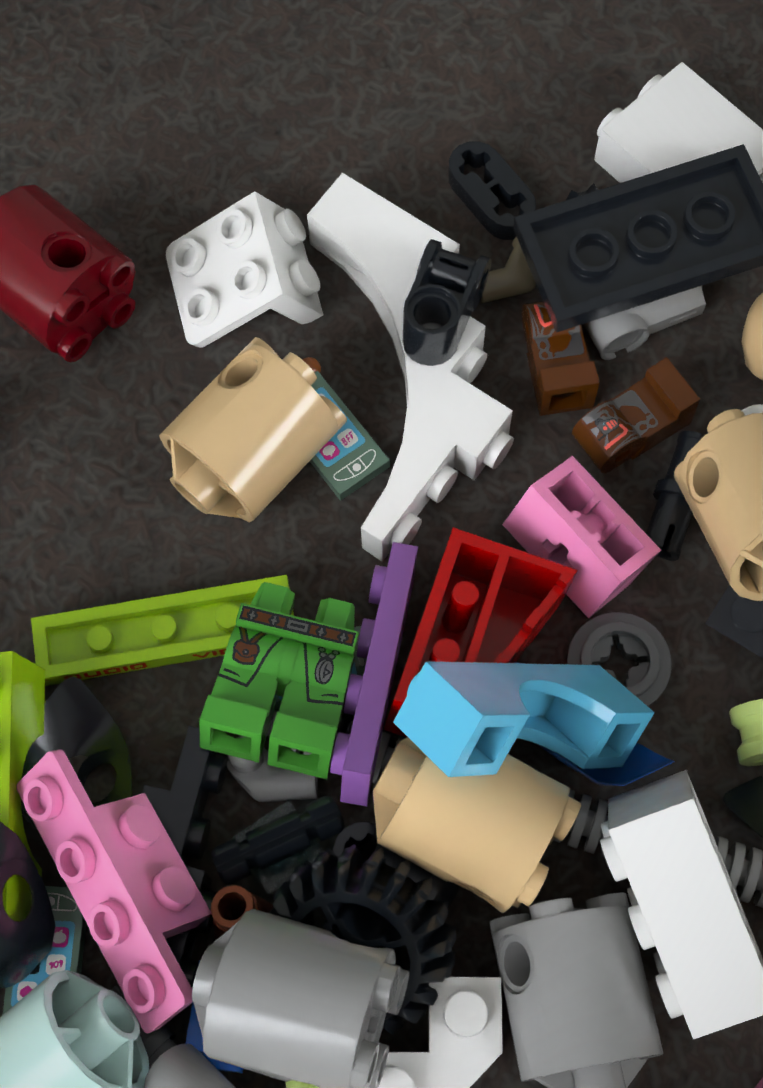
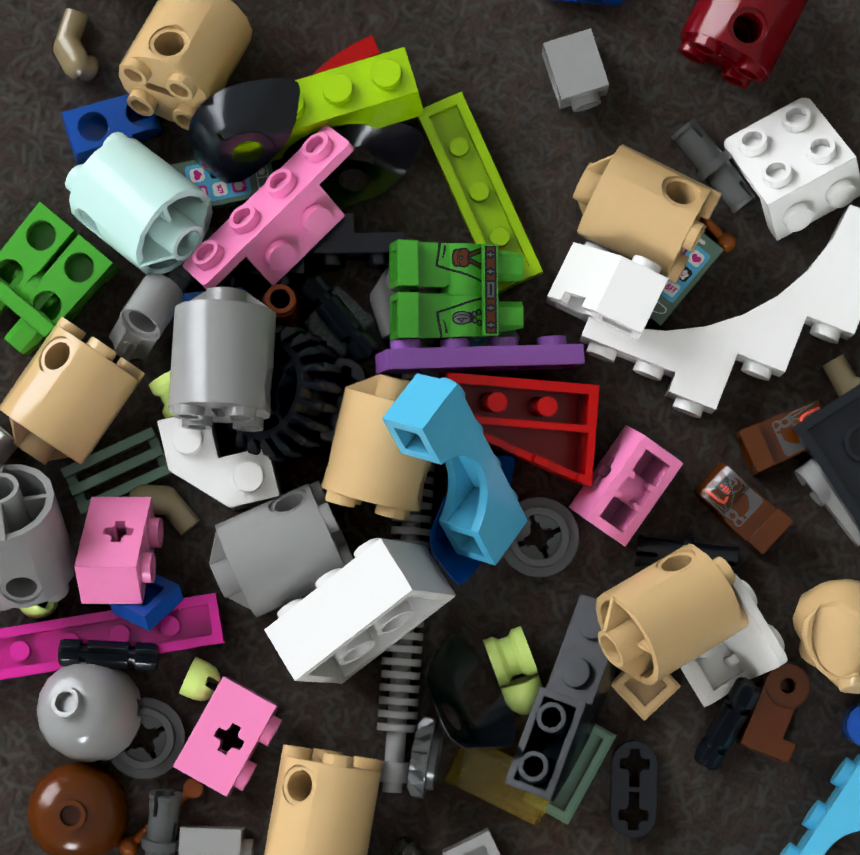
camera: 80 degrees right, 15 degrees up
black piece [402,239,491,366] -> none
none -> light grey brick [542,28,609,112]
none -> white brick [546,241,669,340]
none -> dark grey pin [670,117,757,214]

